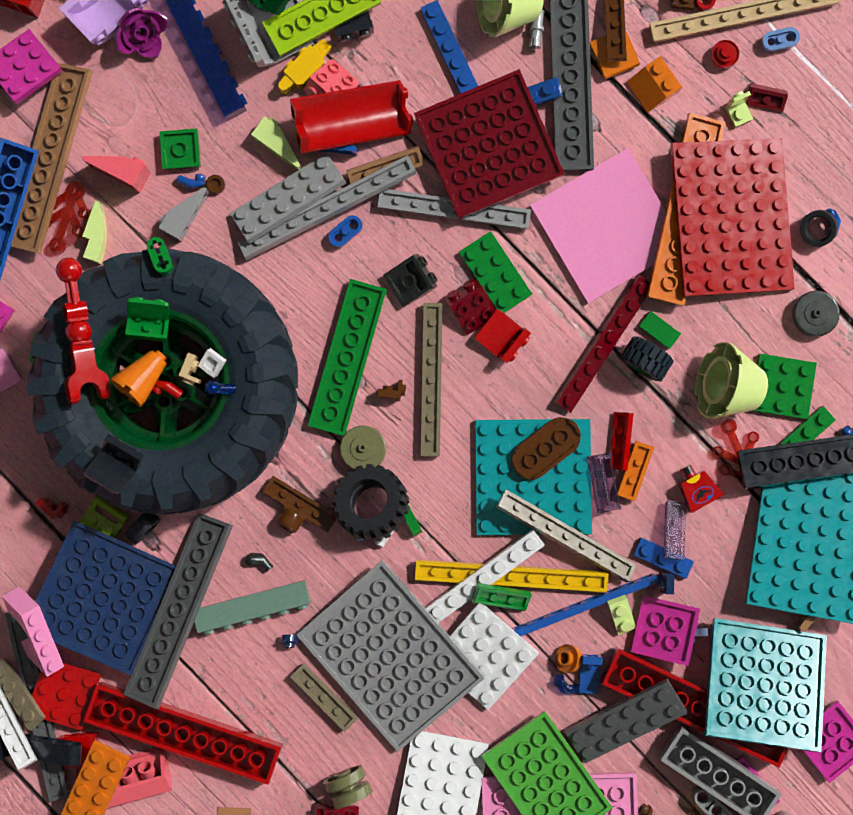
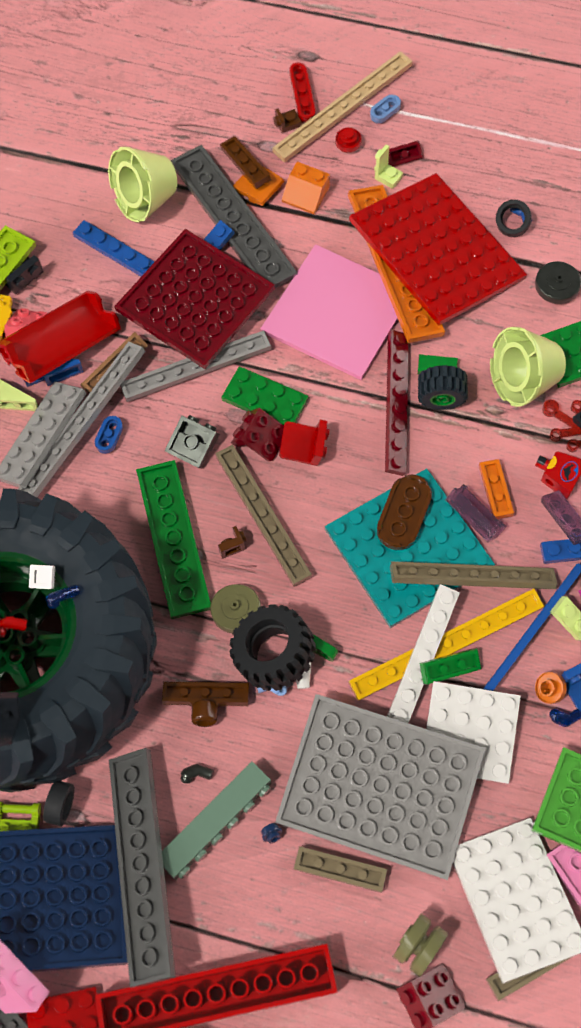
camera: 25 degrees left, 20 degrees down
tan bracket [179,353,201,386] -> none
light grey pin [529,10,545,50] -> none
red plate [608,412,634,471] -> none

